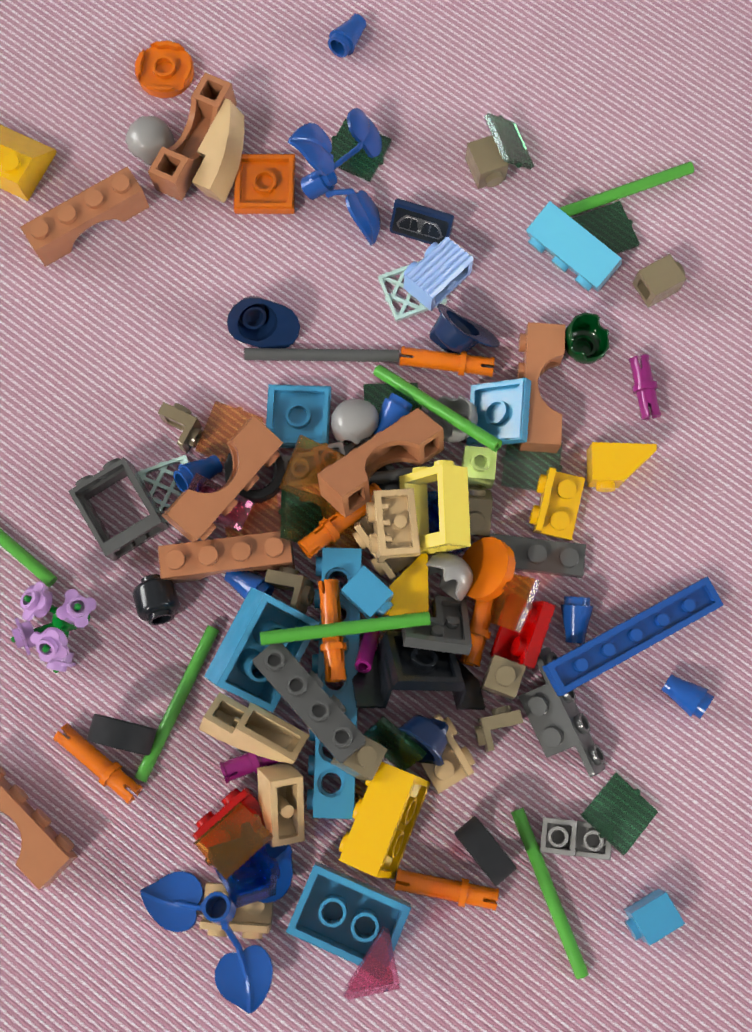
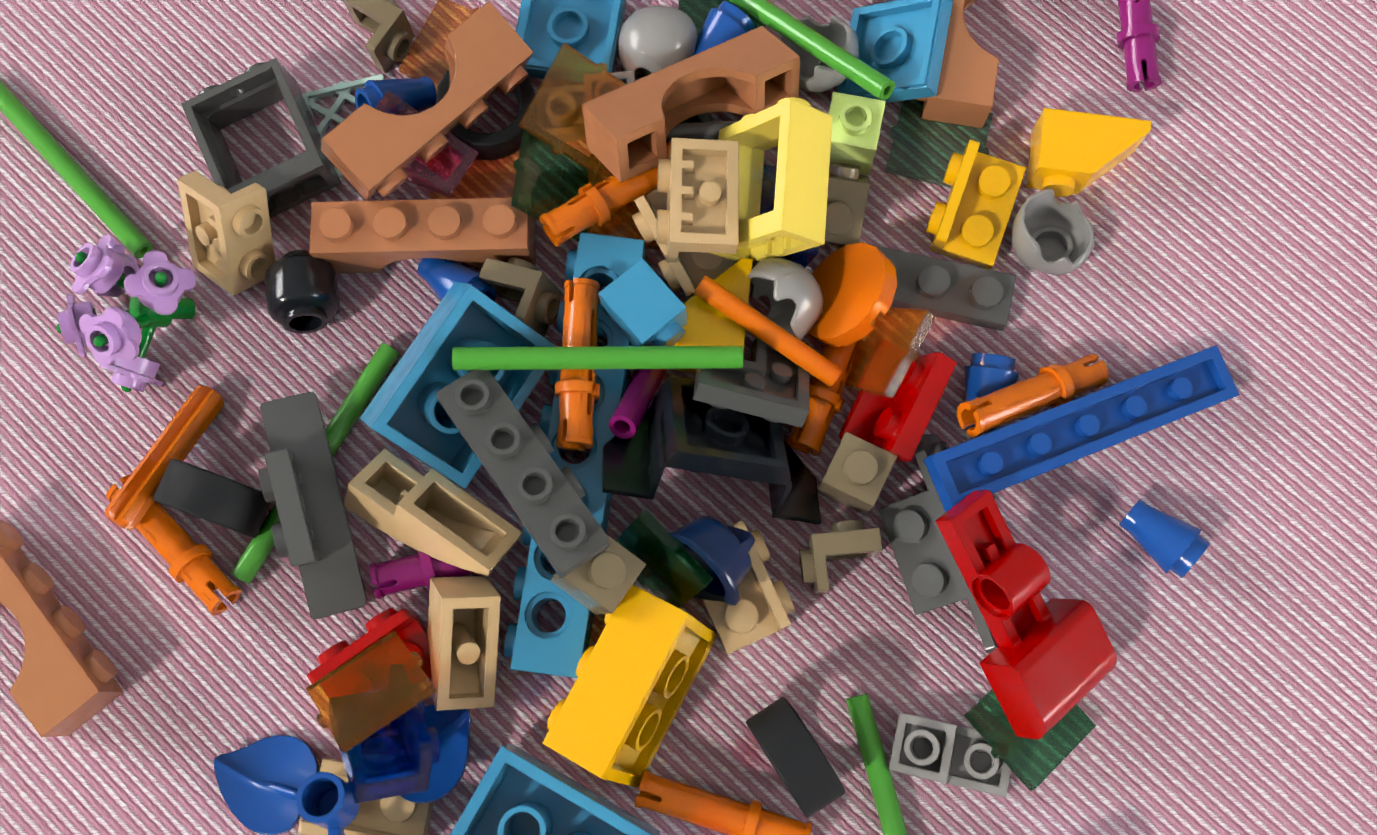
camera: 10 degrees right, 0 degrees up
none -> orange axle [105,385,224,530]
none -> tan bracket [177,171,275,296]
none -> dark grey bracket [258,392,368,619]
none -> orange bar [693,275,843,387]
none -> red plate [935,490,1117,740]
none -> orange pin [957,353,1109,437]
none -> light grey hair [1012,189,1095,276]

